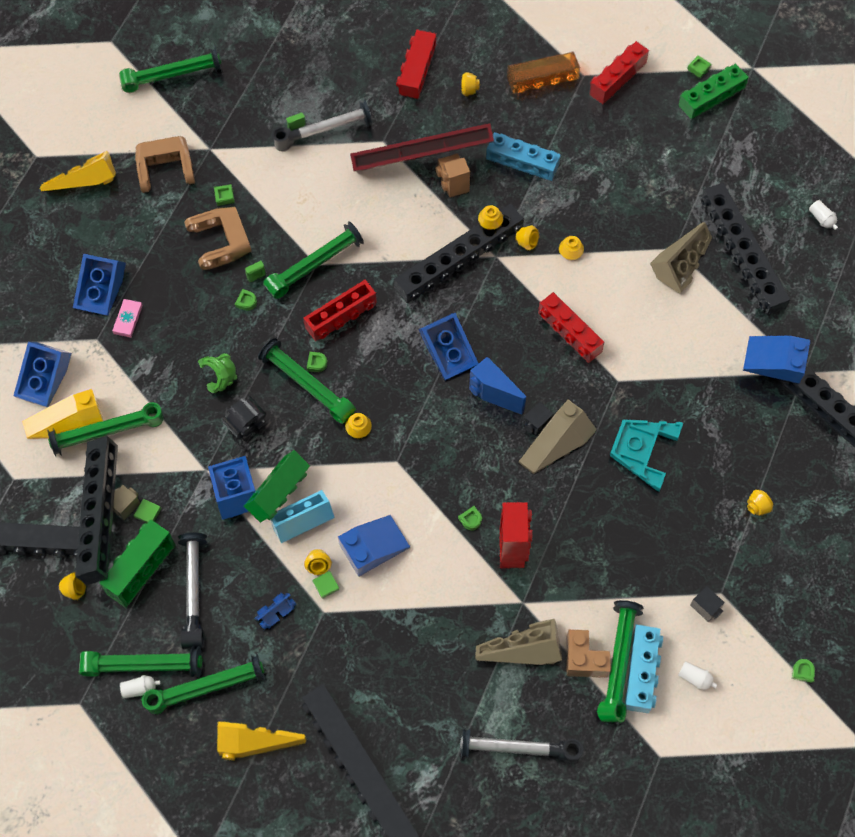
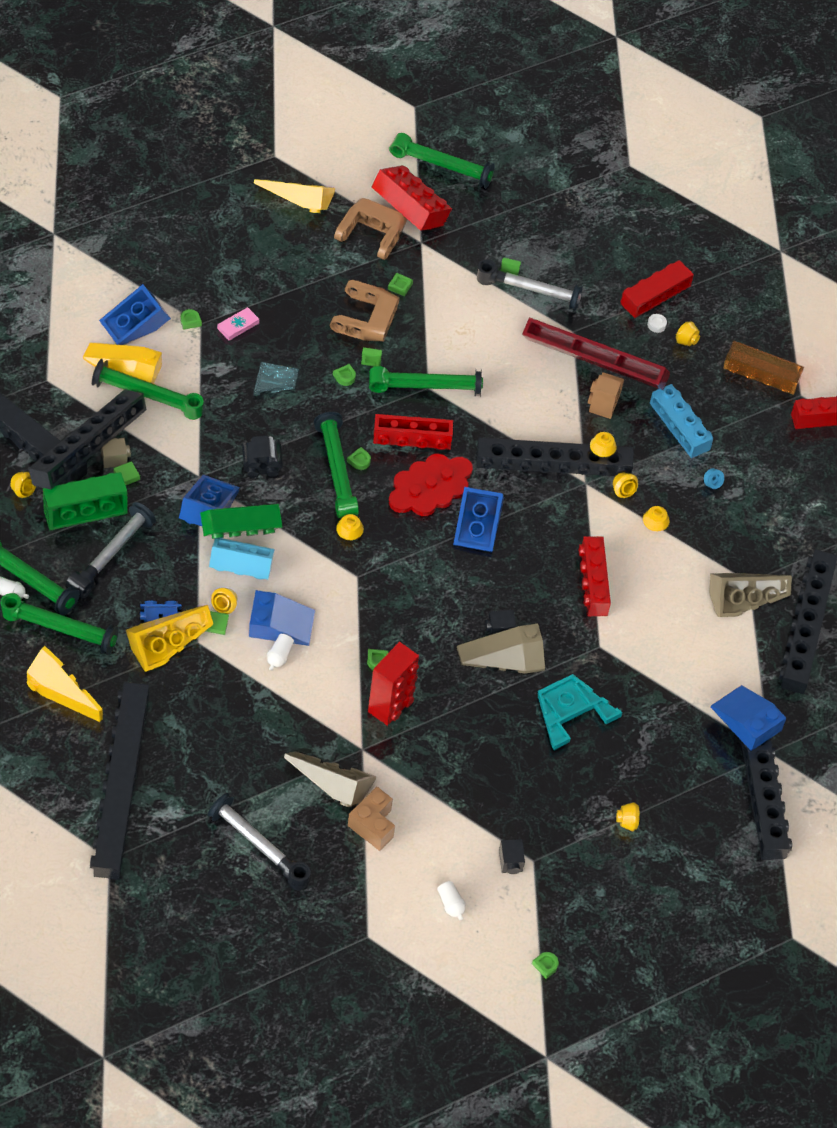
camera: 30 degrees right, 10 degrees down
blue slope [73,254,126,315] -> none
bright green helmet [198,353,237,393] -> none
blue slope [469,357,526,414] -> none
green piece [597,600,644,722] -> none
medium azure brick [625,625,663,714] -> none
none -> yellow wedge [126,605,213,672]
none -> bright green tile [180,309,202,330]
none -> clear light blue wing [254,362,299,396]
none -> white piece [267,634,294,671]
none -> red brick [371,165,452,231]
none -> red plate [389,454,473,516]
none -> white tile [647,314,667,333]
none -> dark azure tile [704,468,724,489]

